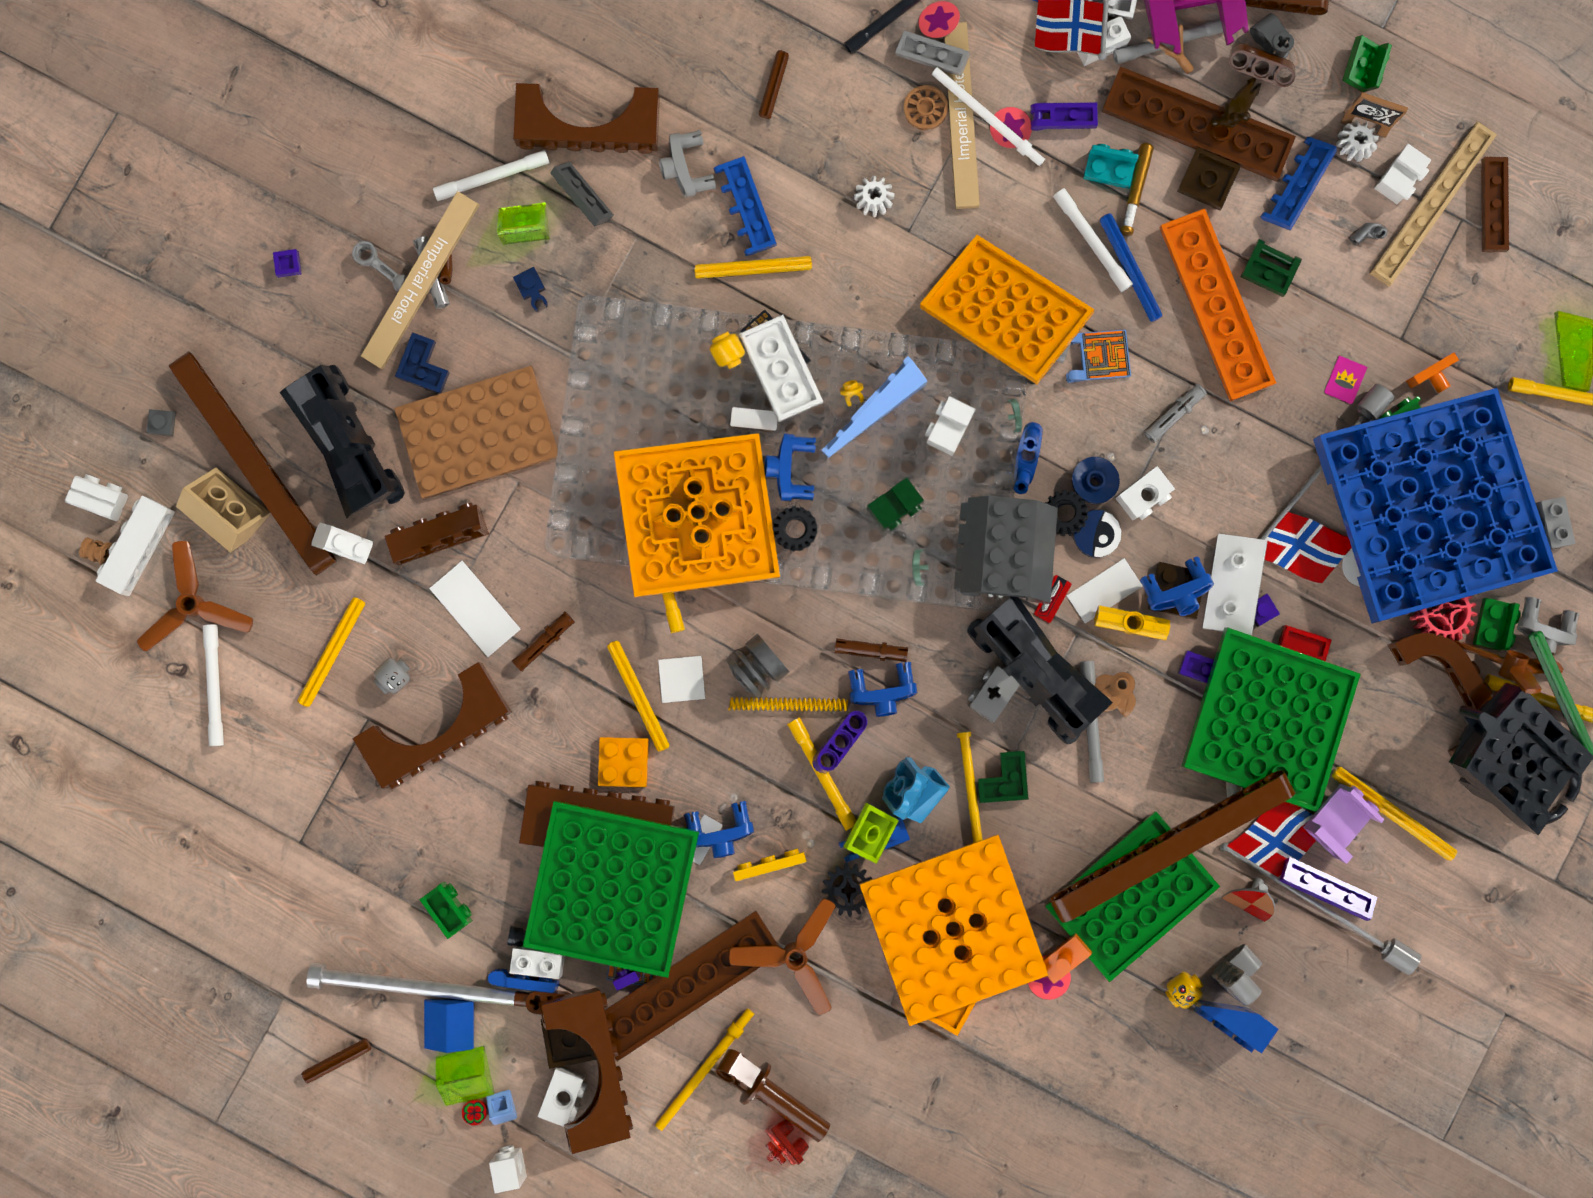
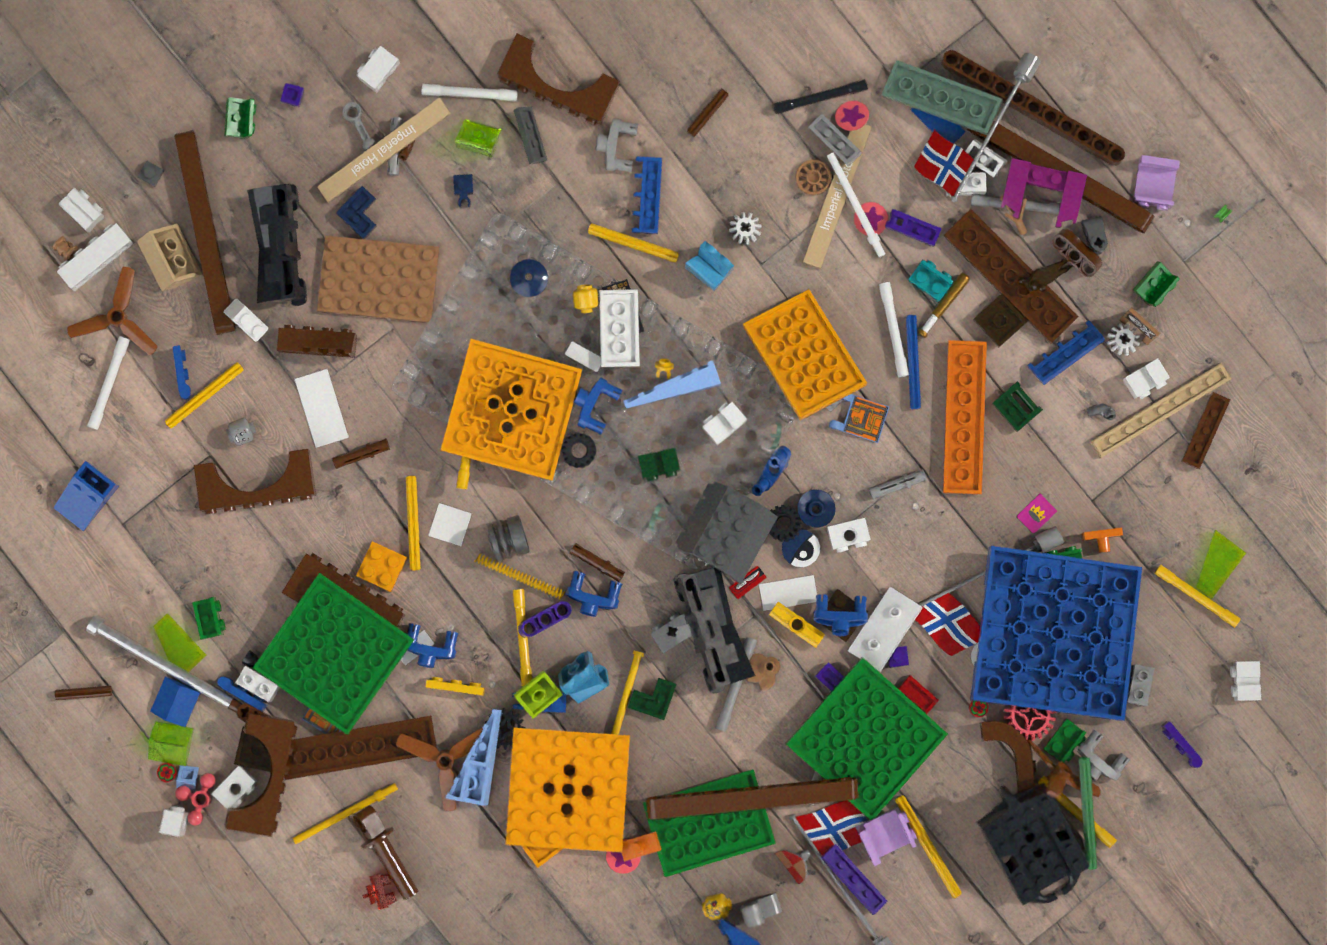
camera: 25 degrees right, 0 degrees up
dark purple plate [613,968,641,991] -> none
none -> slope [54,461,119,531]
none -> clear neon green wing [153,613,207,682]
none -> blue hinge [173,345,191,400]
none -> coral piece [175,773,216,826]
none -> green bracket [224,97,256,139]
none -> white brick [357,46,400,93]
none -> light blue wedge [446,709,502,806]
none -> dark blue dish [510,259,548,297]
none -> dark azure piece [685,241,734,291]
none -> tile [969,700,989,717]

